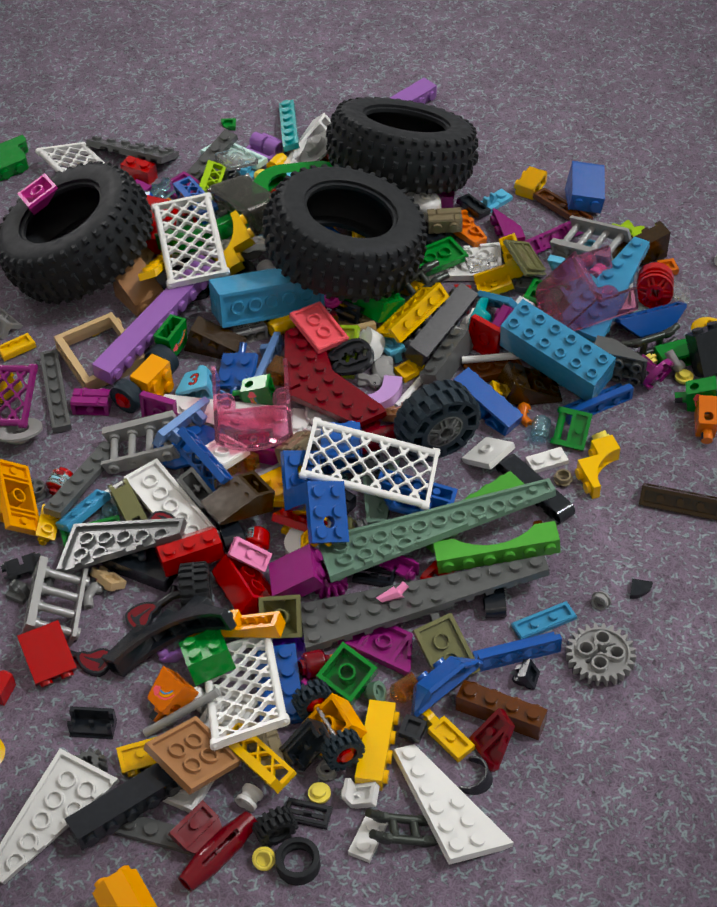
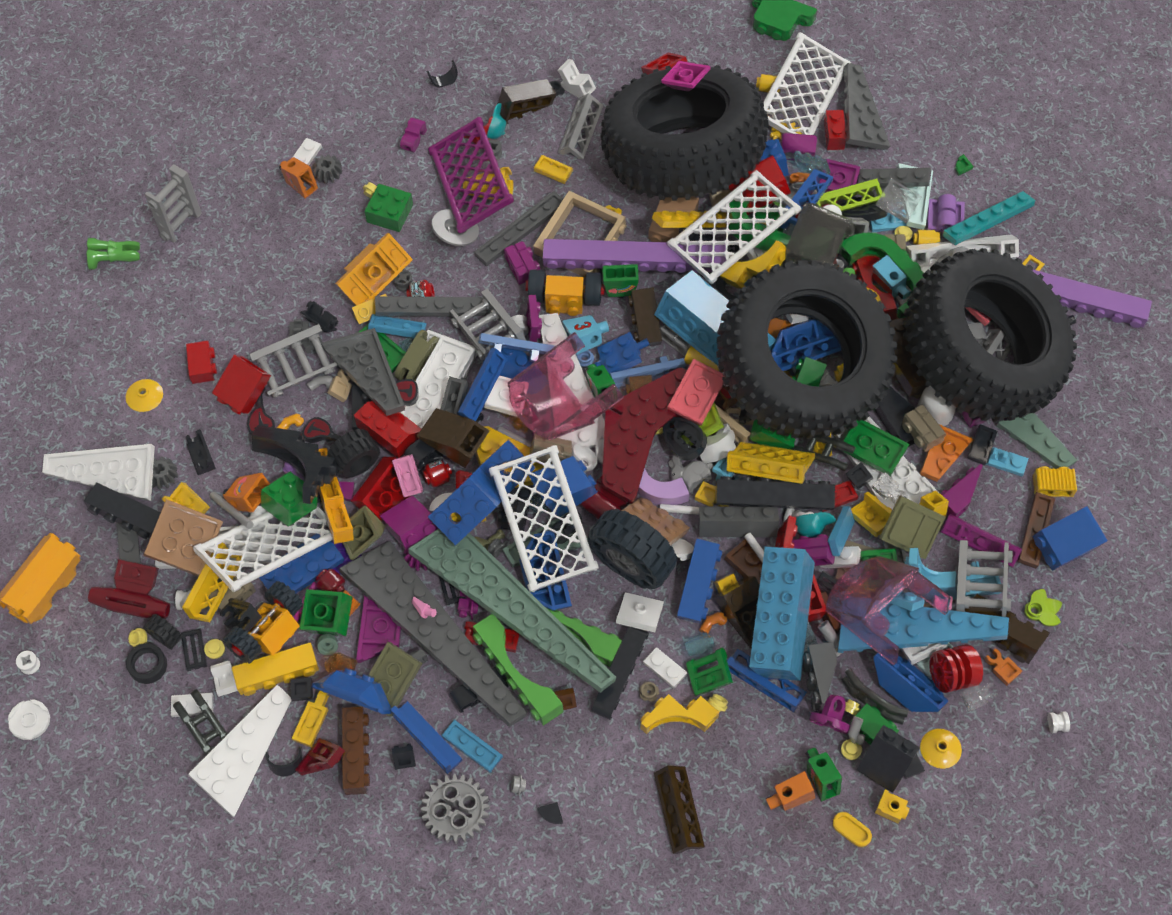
camera: 60 degrees right, 15 degrees up
none -> light orange arm [277,414,304,429]
none -> black plate [846,462,873,490]
none -> sand green wing [997,413,1077,469]

